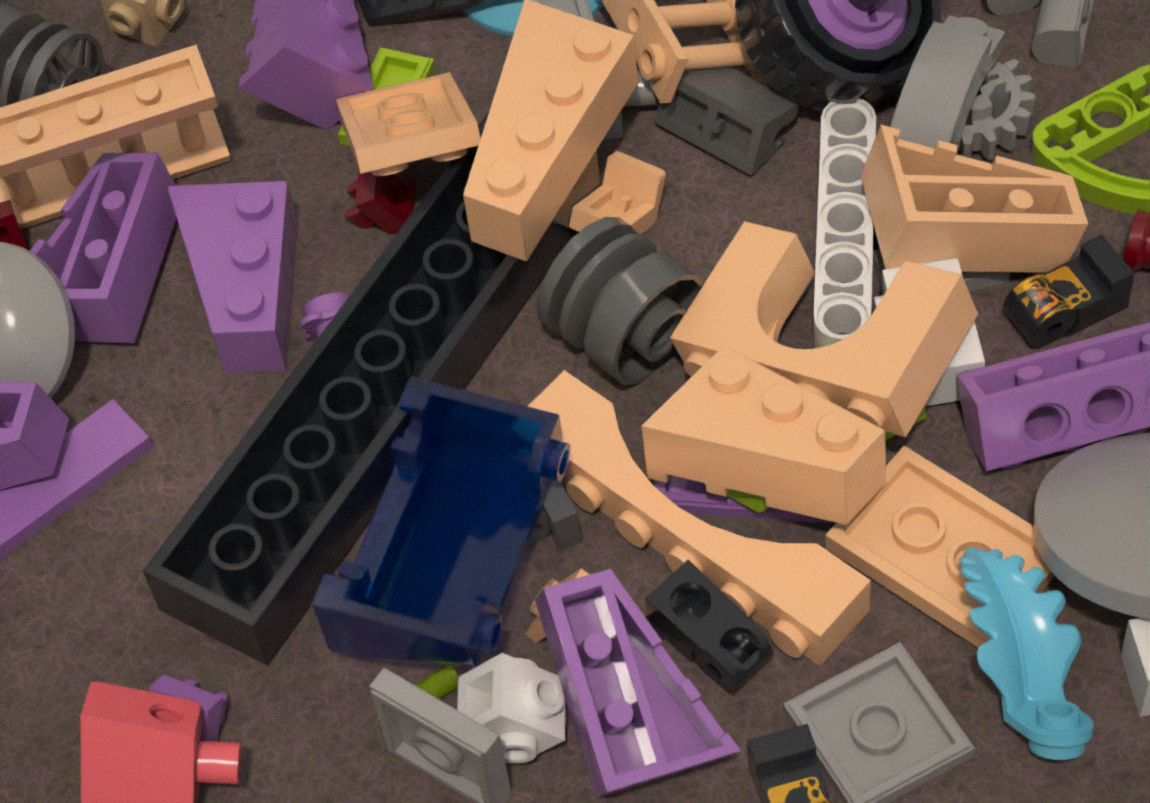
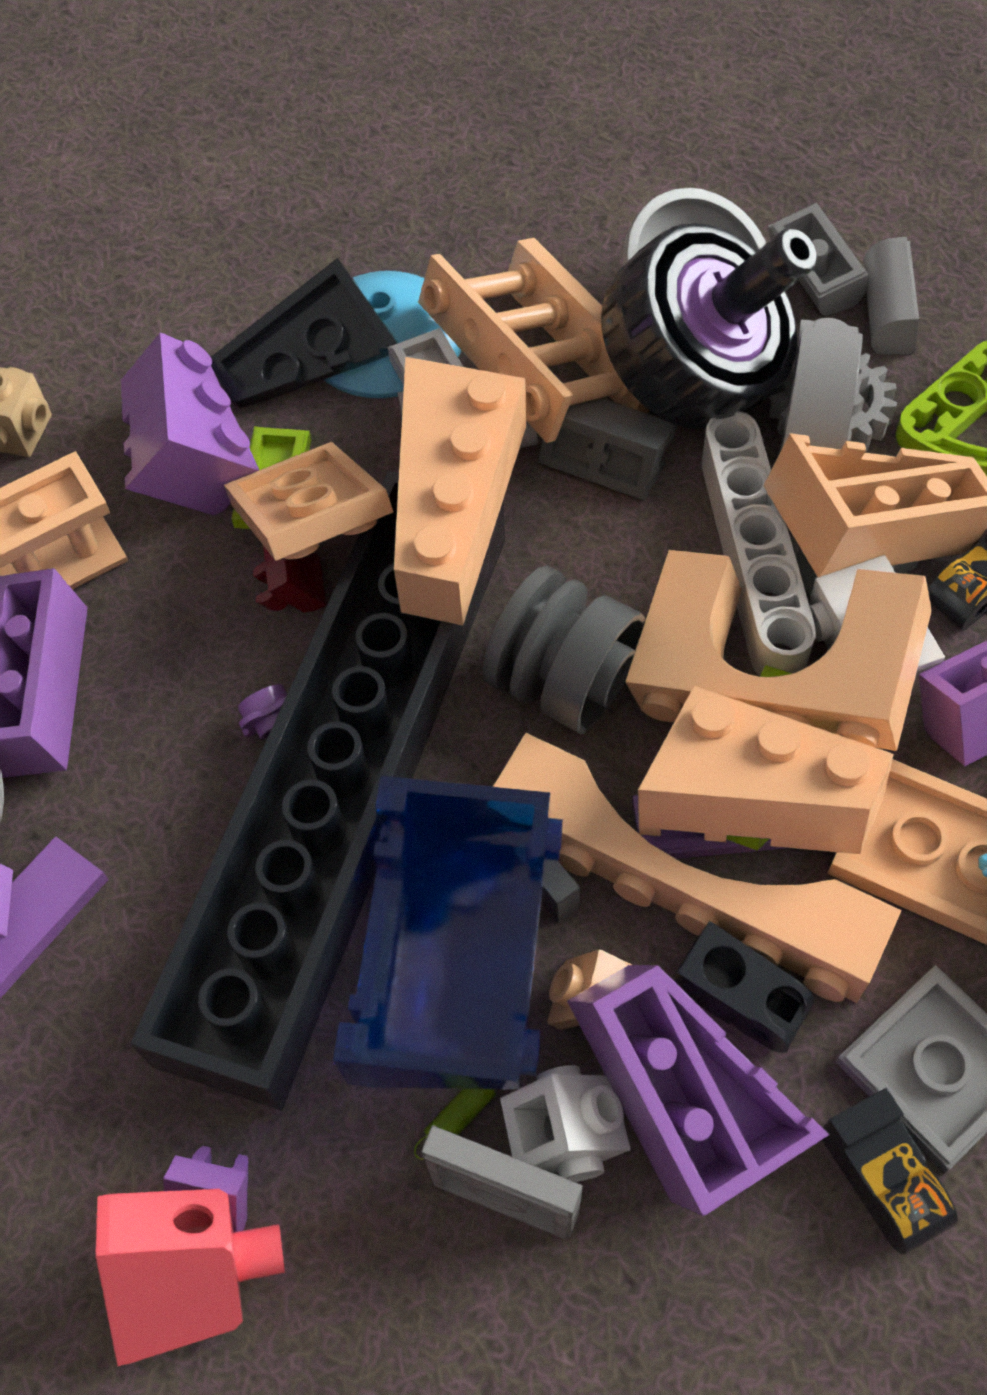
camera: 15 degrees left, 5 degrees up
medium lavender wedge [167,181,298,373] -> none
light nougat bracket [569,151,666,234] -> none

